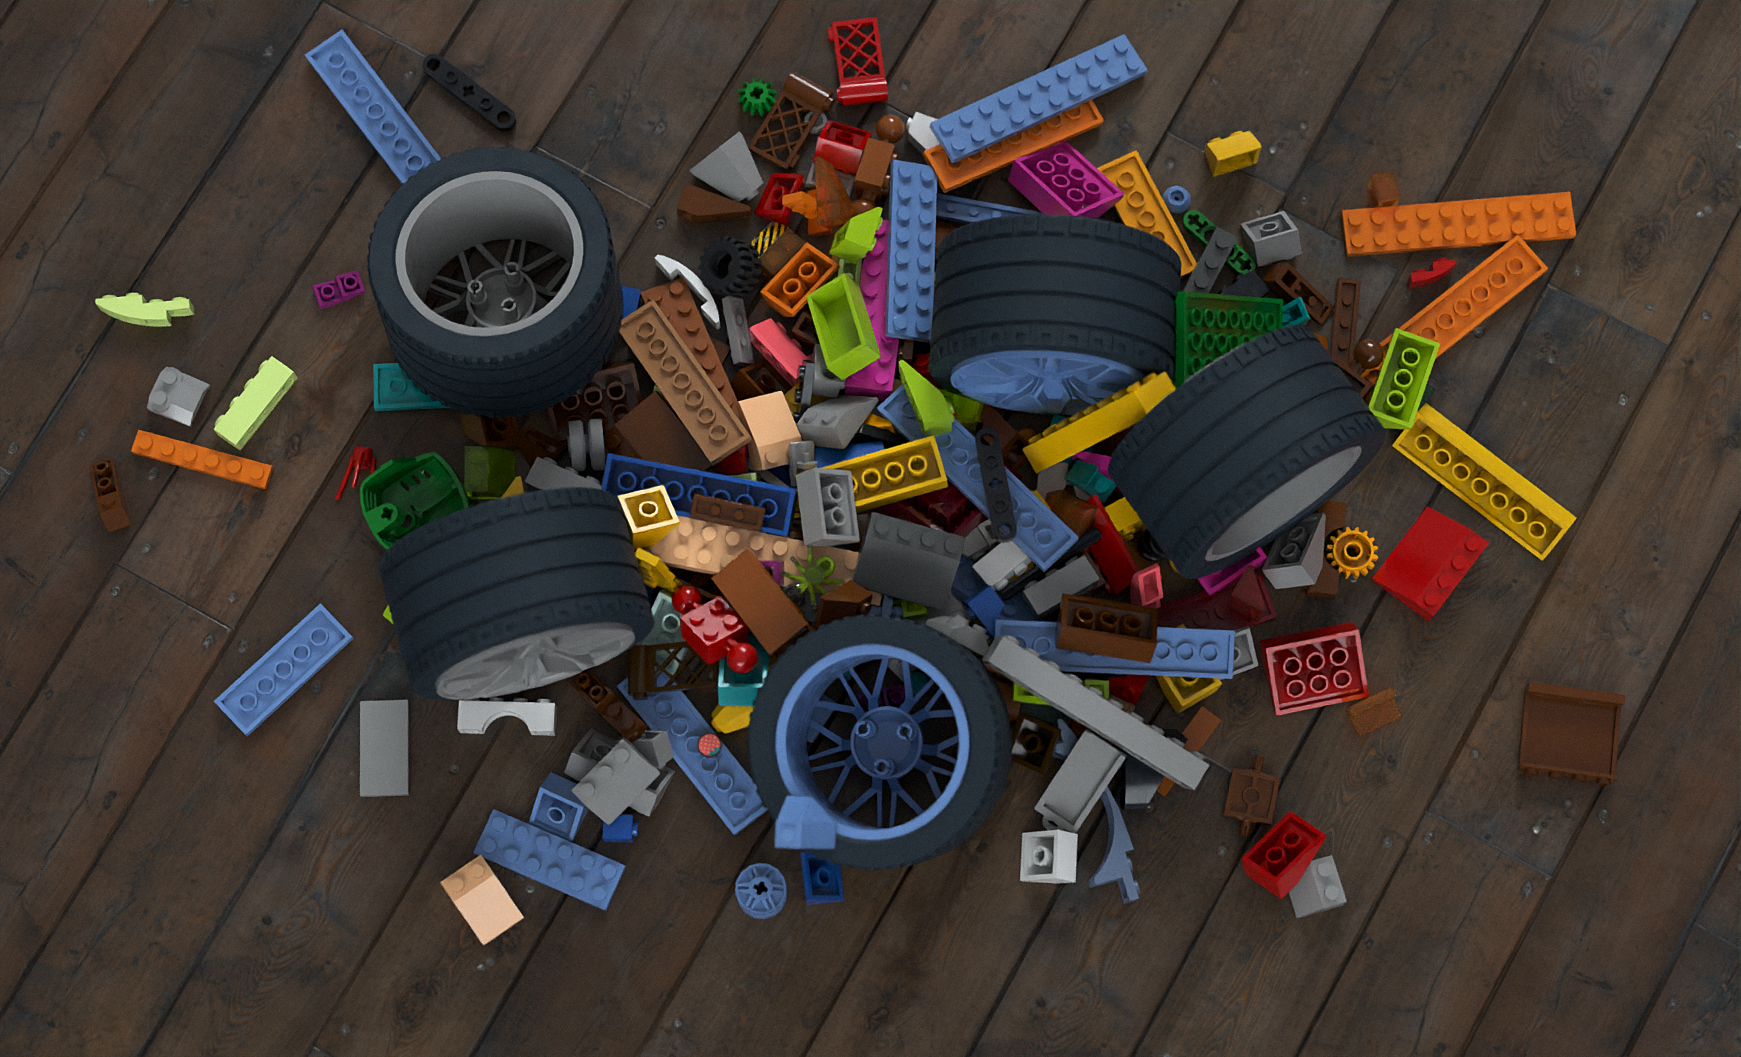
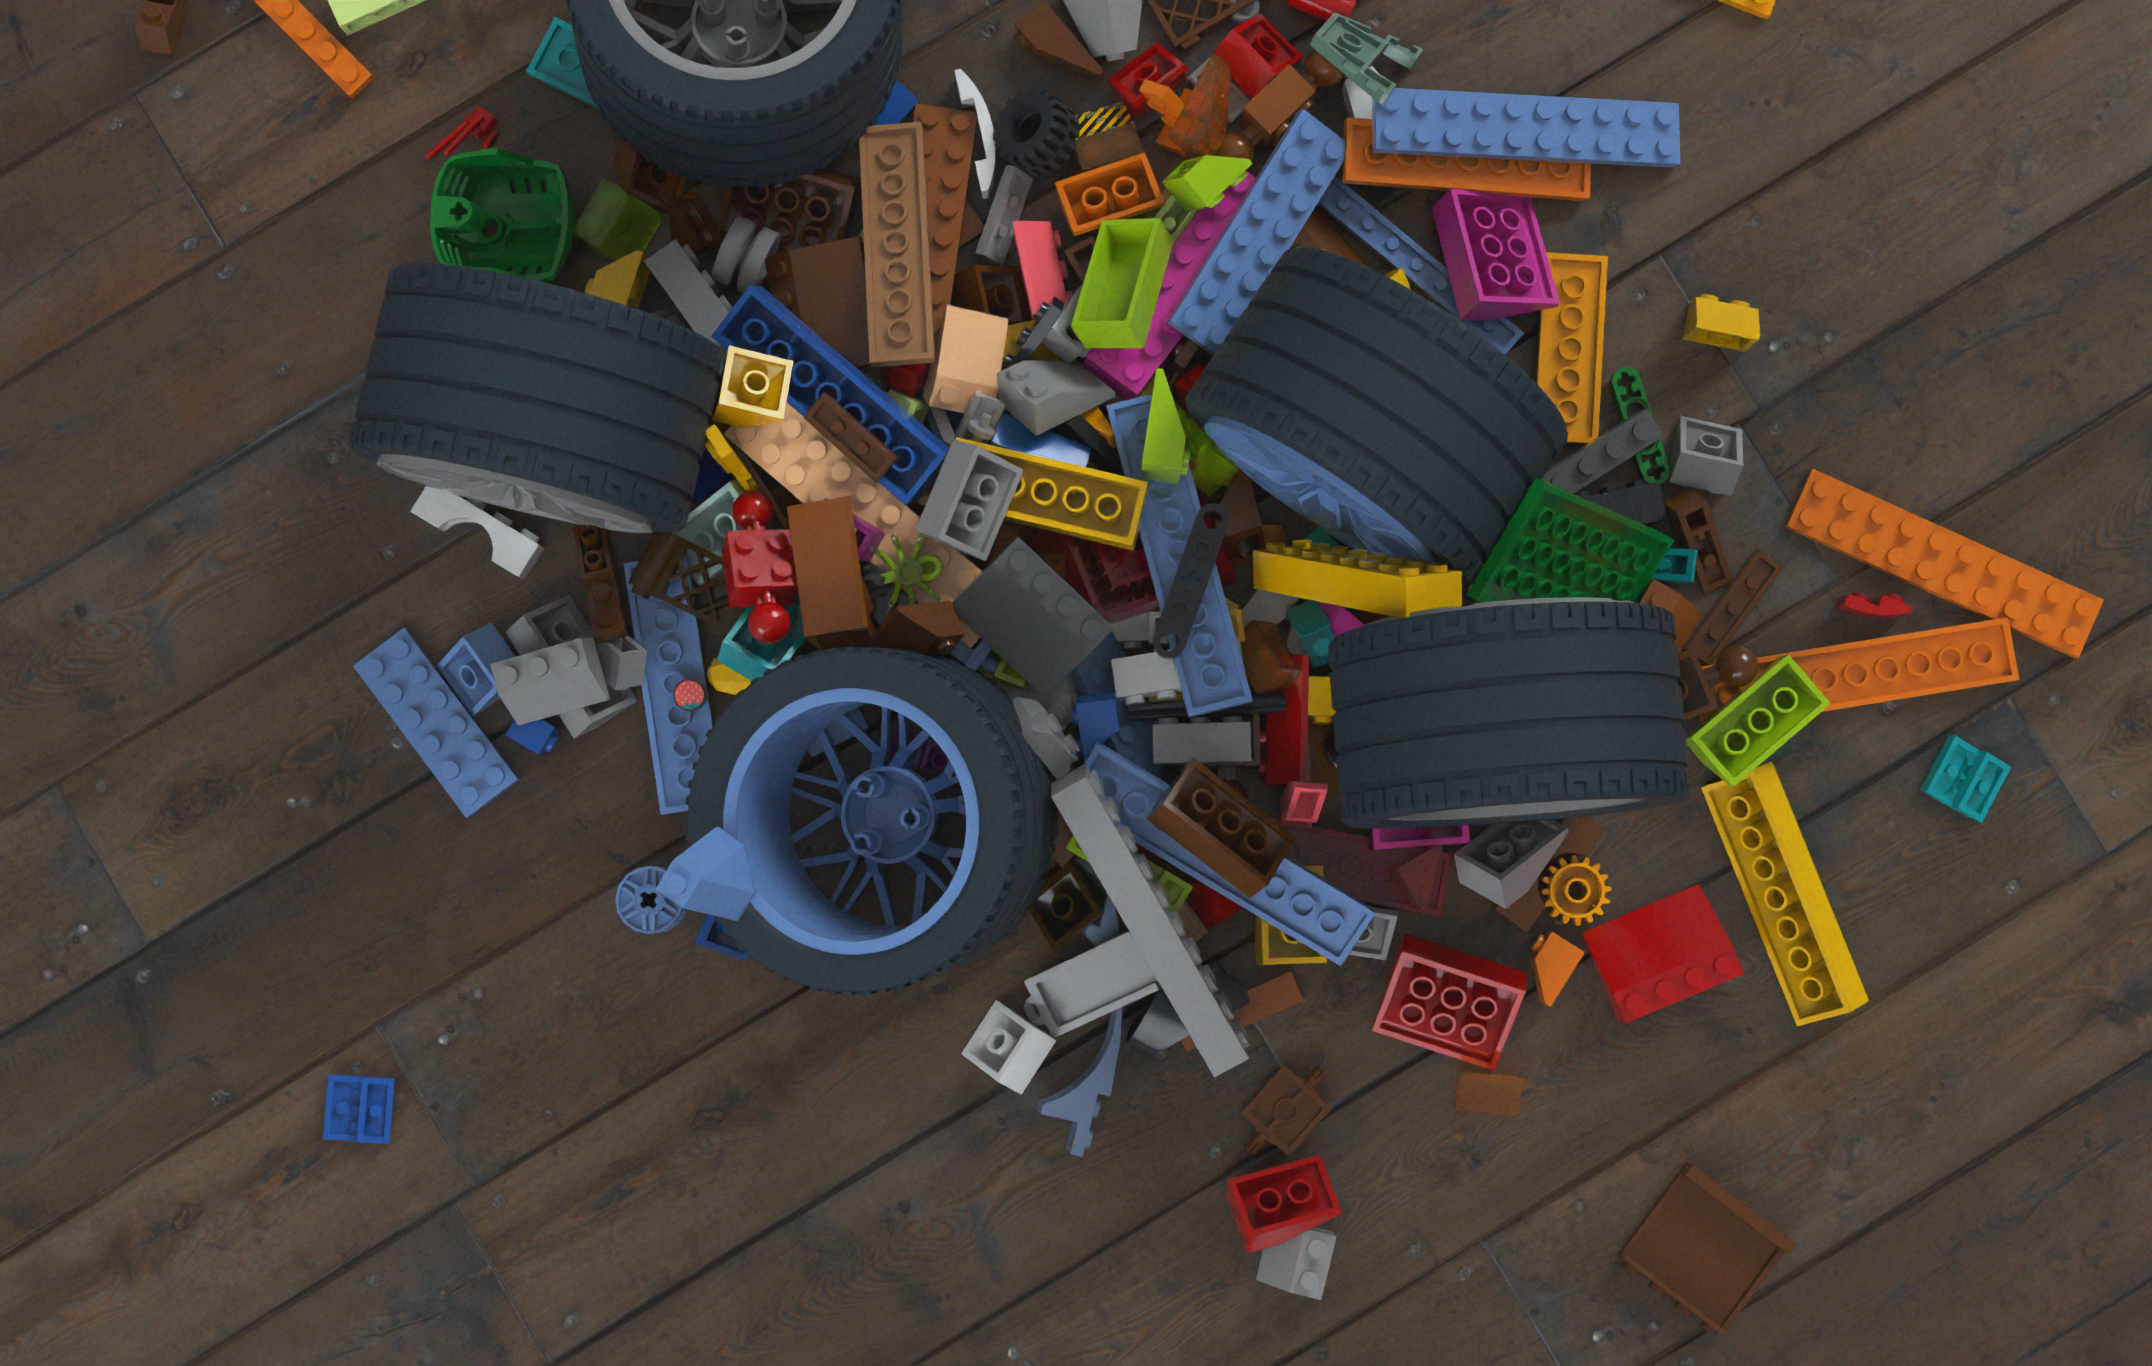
camera: 30 degrees right, 10 degrees up
medium blue plate [214,603,354,737] -> none
light grey tile [360,700,409,797] -> none
light nougat slope [440,855,524,945] -> none
medium blue plate [1162,186,1191,214] -> none
clear orange brick [1368,171,1401,208] -> none
none -> sand green wing [1310,12,1424,105]
none -> orange slope [1530,931,1585,1007]
none -> teal slope [1920,734,2011,823]

